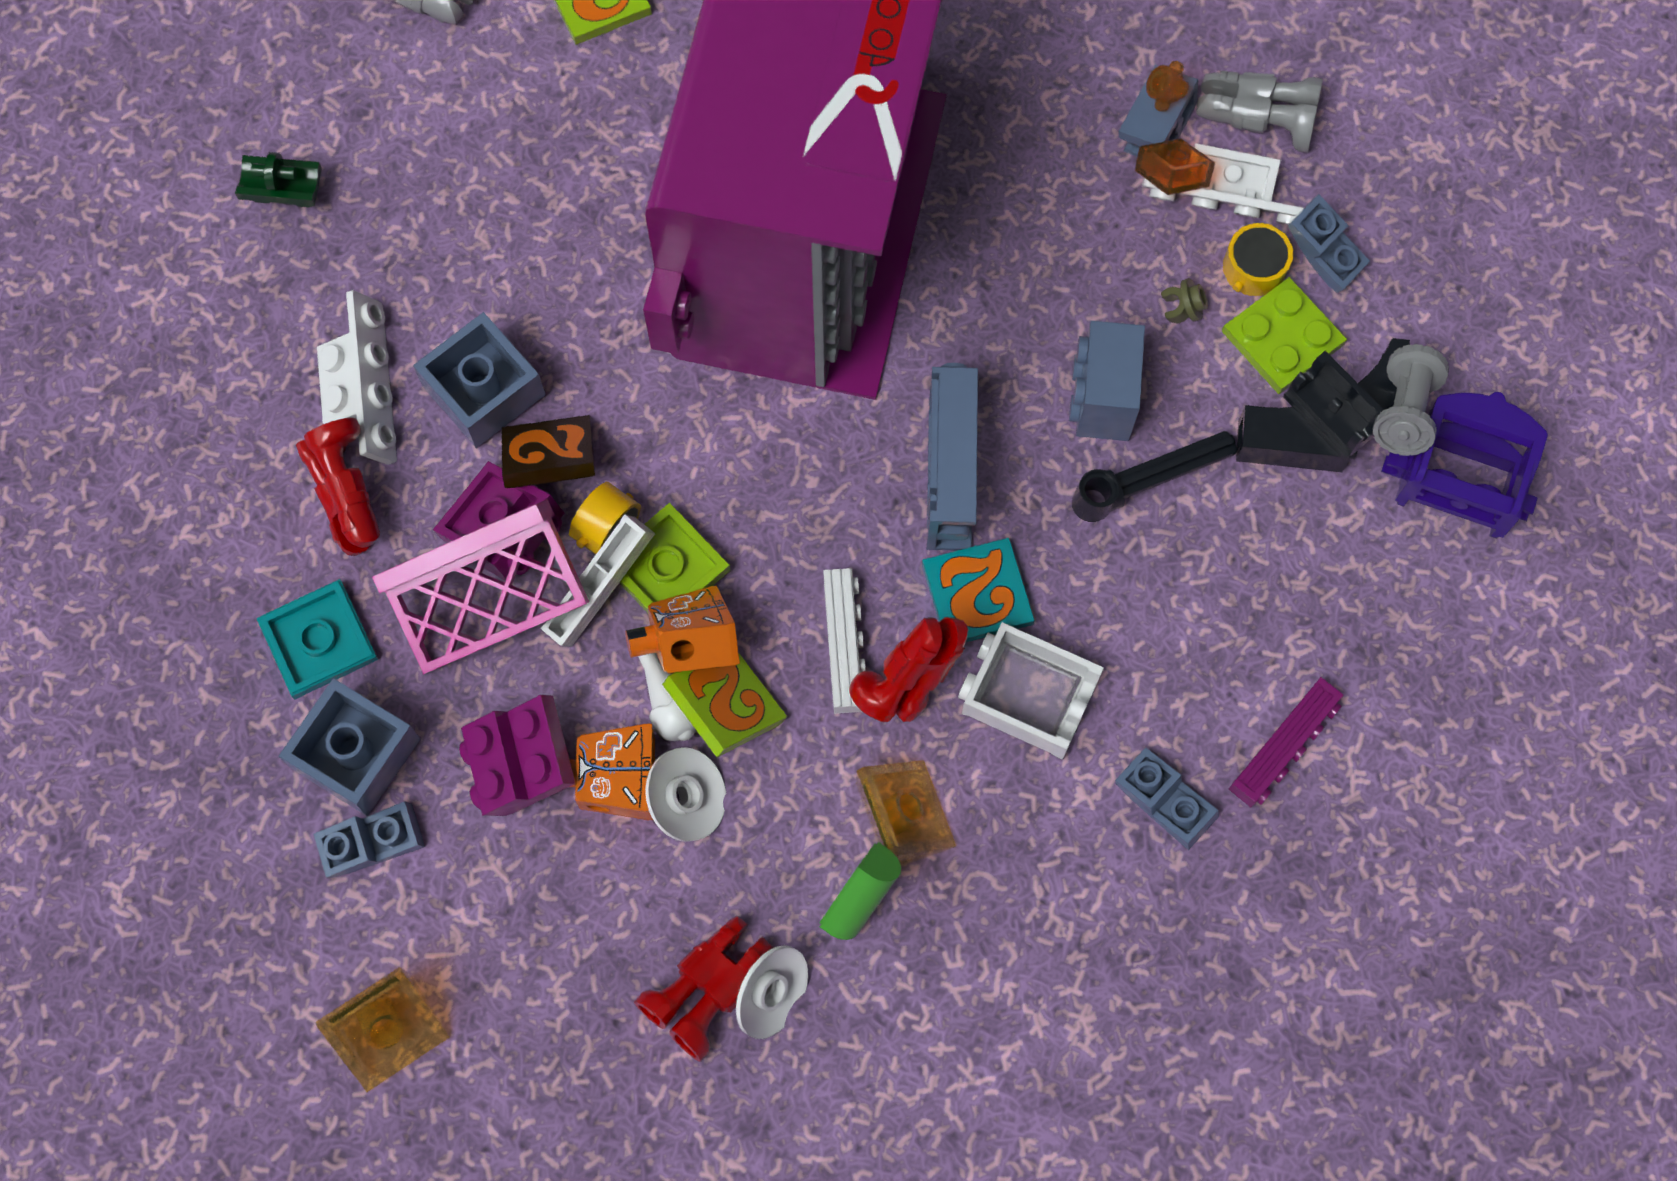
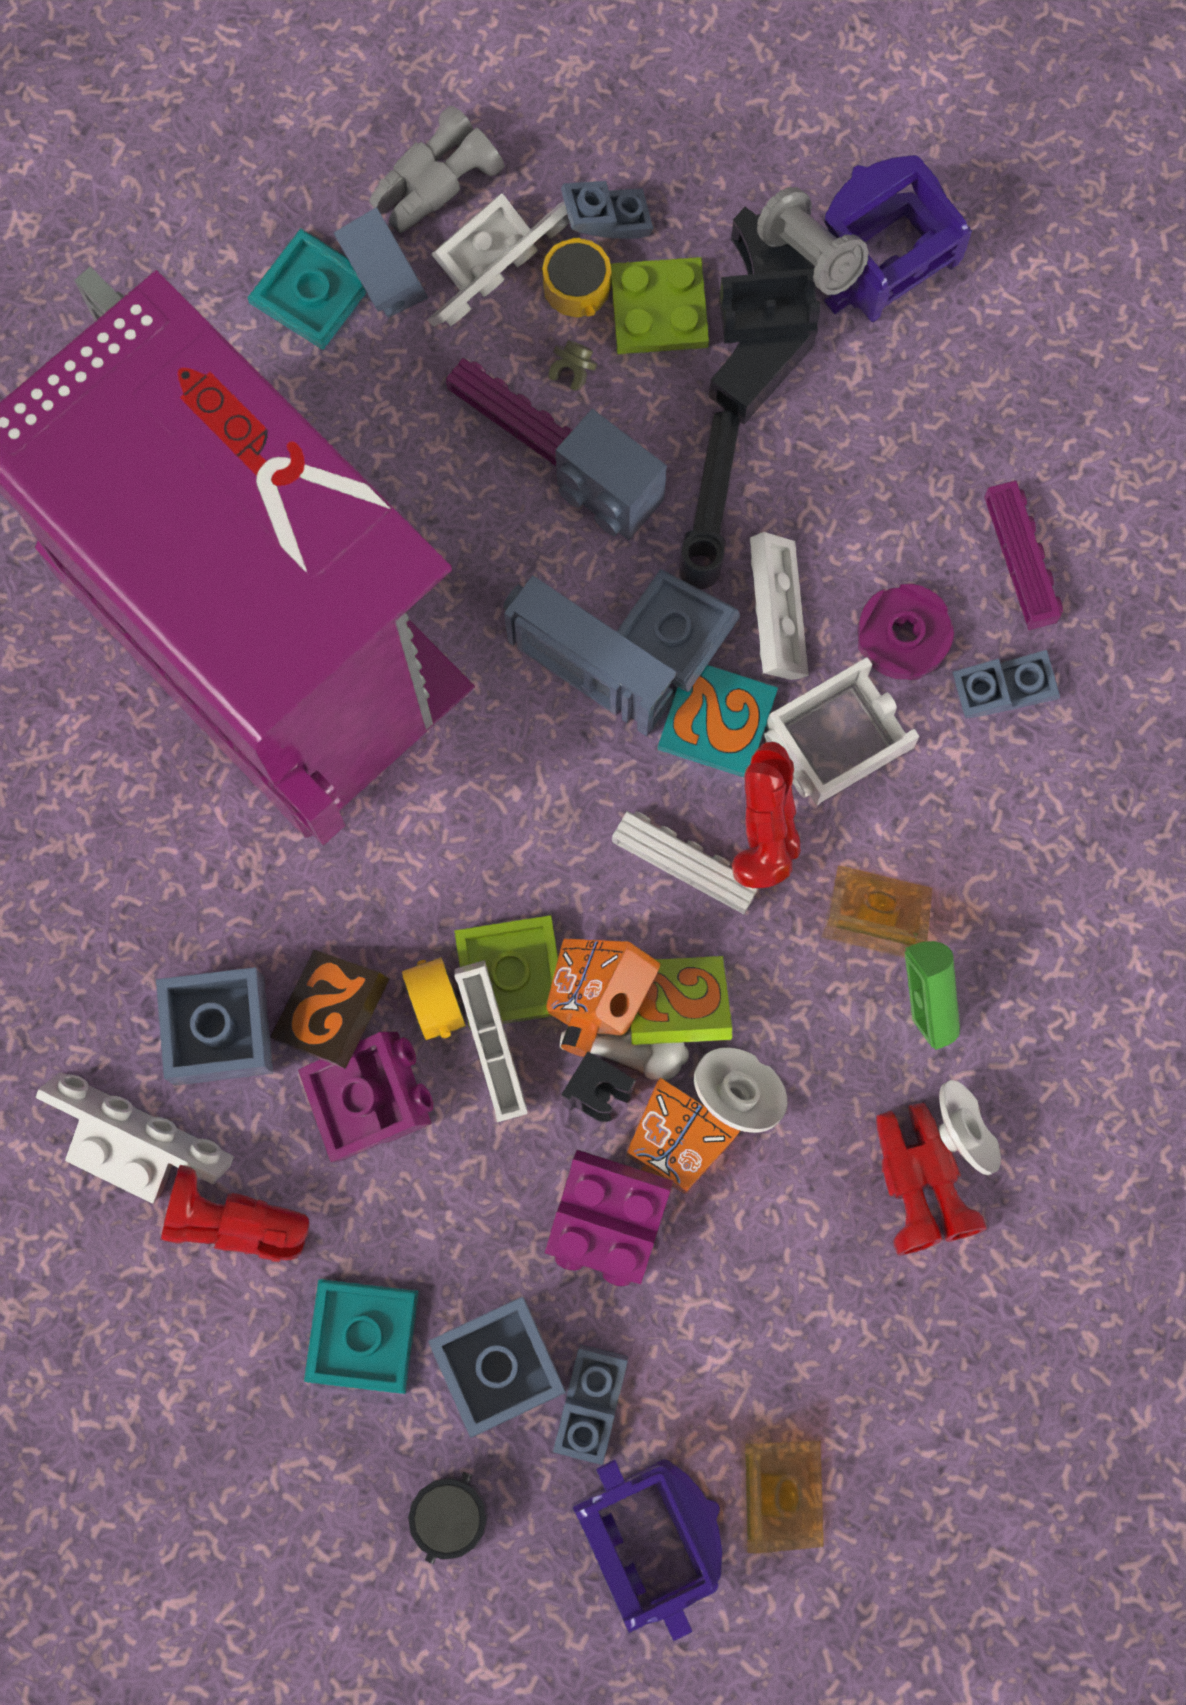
camera: 55 degrees left, 5 degrees up
fence [372,499,589,674] -> none
clear orange piece [1134,138,1215,195] -> none
clear orange plate [1146,61,1189,112] -> none
none -> teal tile [247,228,367,350]
none -> pearl dark grey piece [408,1471,488,1564]
none -> magenta piece [446,358,573,466]
none -> black hinge [561,1051,636,1122]
none -> dark purple animal [572,1459,722,1642]
none -> sand blue tile [616,569,740,692]
none -> white plate [750,532,809,680]
none -> magenta plate [857,584,954,680]

